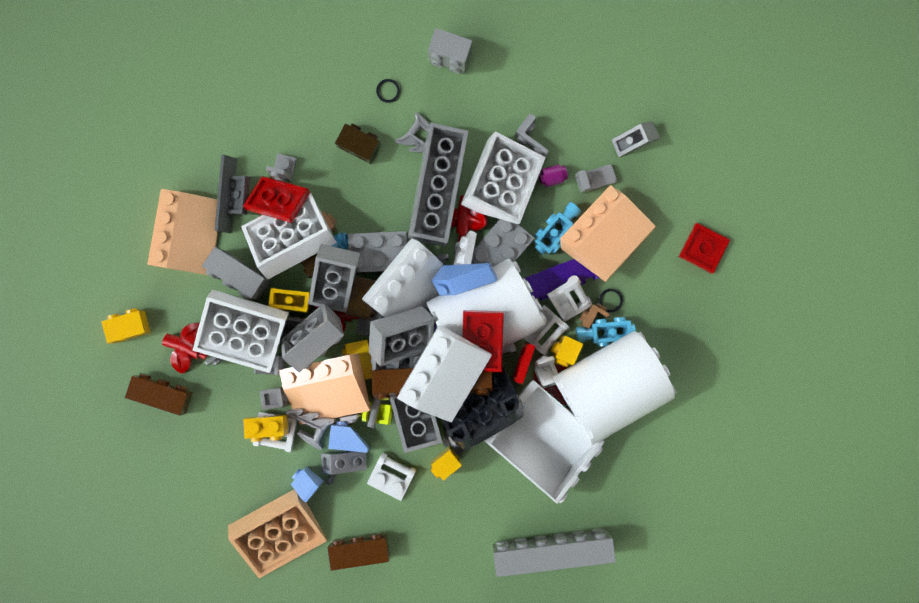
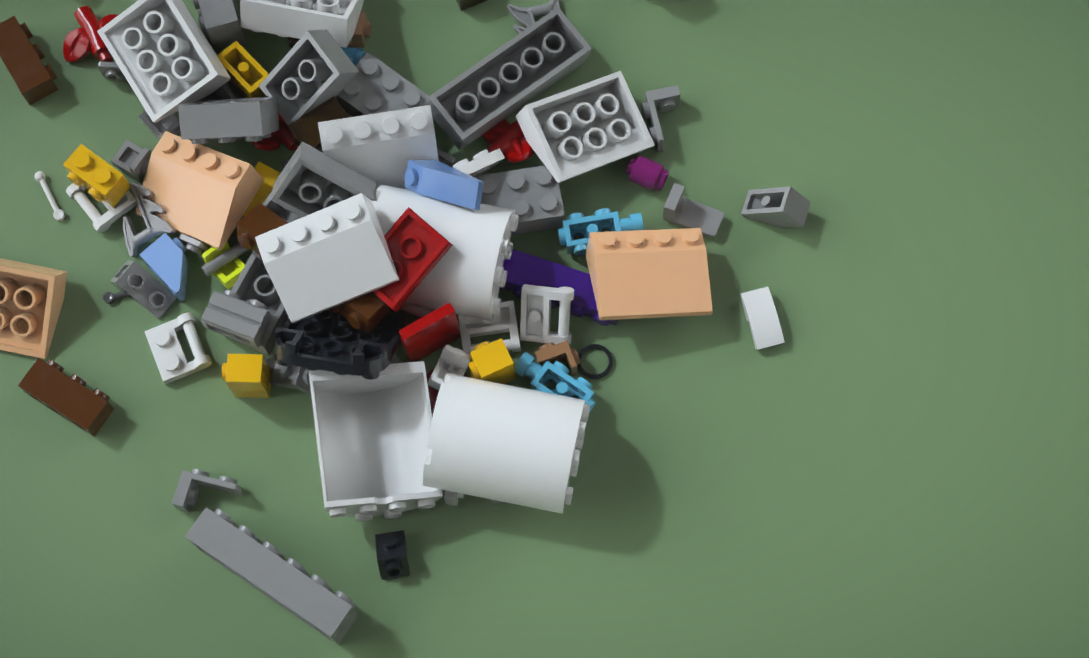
camera: 45 degrees right, 15 degrees down
light blue slope [291,467,324,502] -> none
red tile [678,223,730,274] -> none
none -> white hinge [34,171,65,221]
none -> light grey bracket [172,469,243,513]
none -> light grey brick [201,290,272,348]
none -> black bracket [375,530,410,580]
none -> white slope [740,287,785,350]

